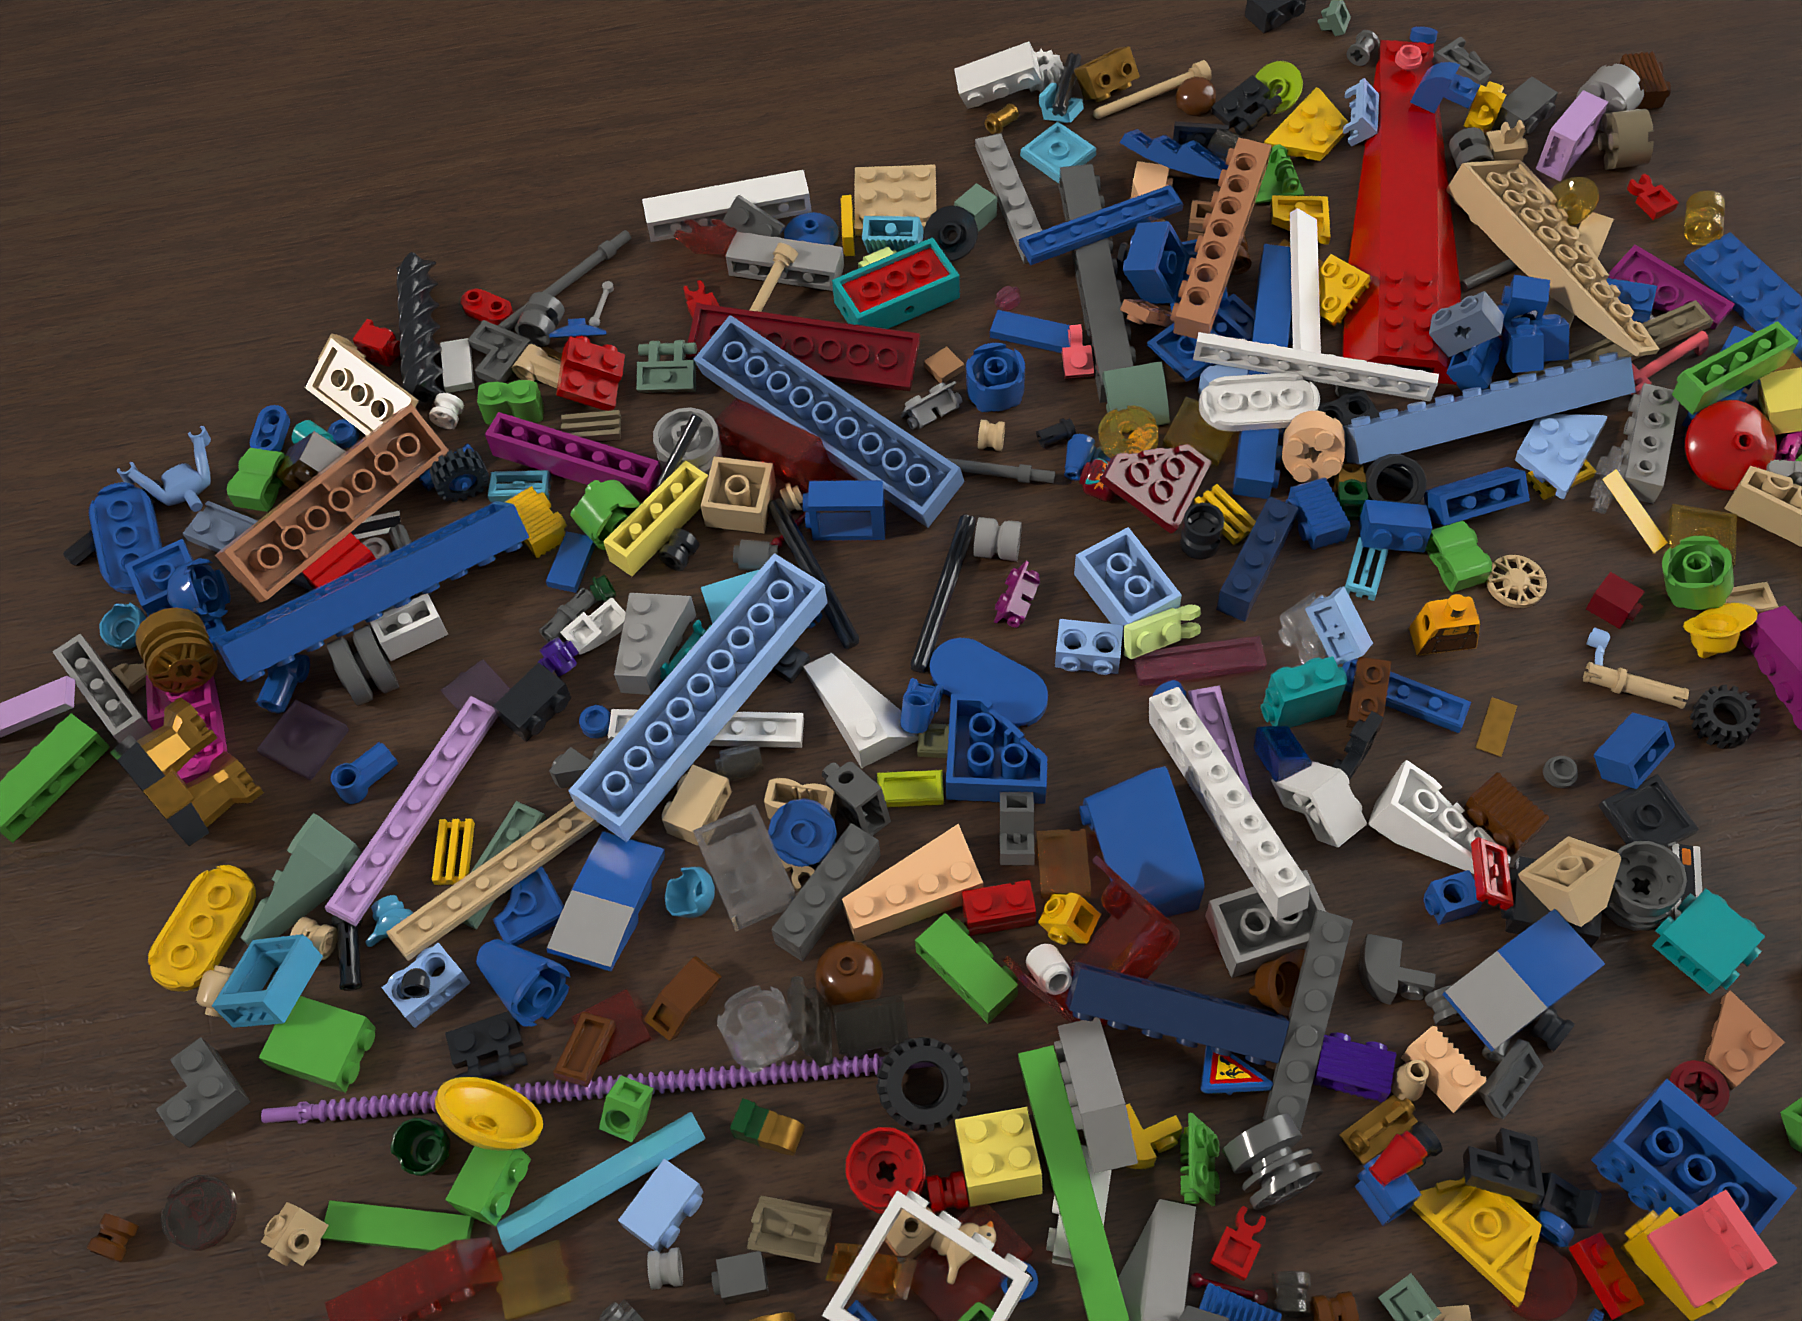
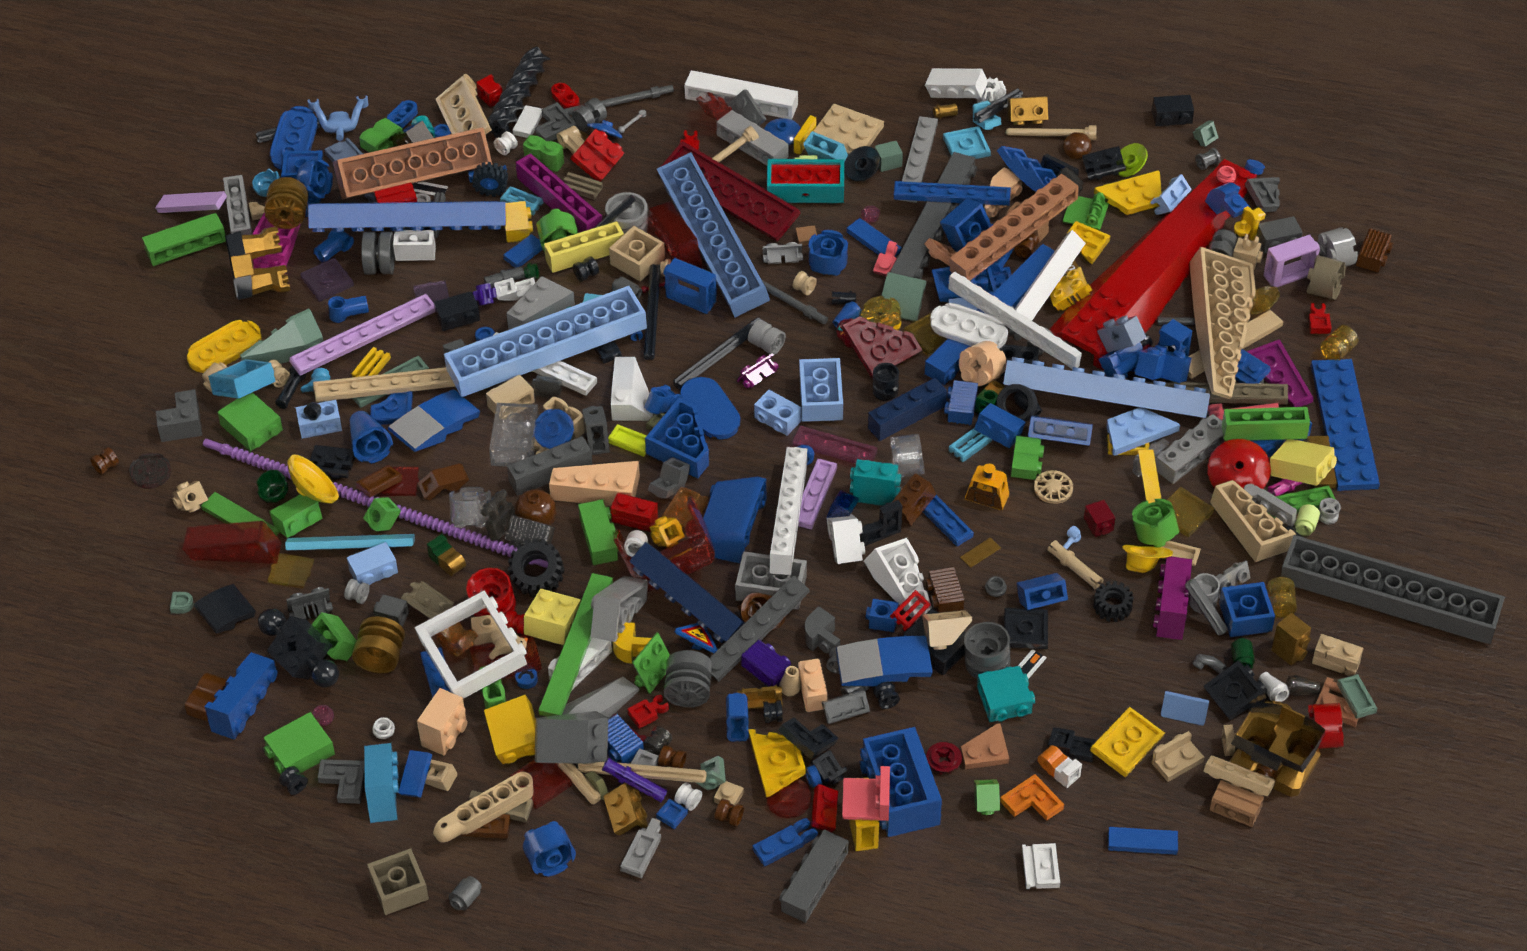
camera: 25 degrees right, 10 degrees down
sand green plate [637,340,697,393] -> none
dark azure hair [665,867,715,918] -> none
yellowish green hinge [1124,604,1201,659] -> none
yellow tile [1193,484,1256,545] -> none
light blue hinge [1305,586,1373,665] -> none
red cone [1369,1131,1428,1187] -> none

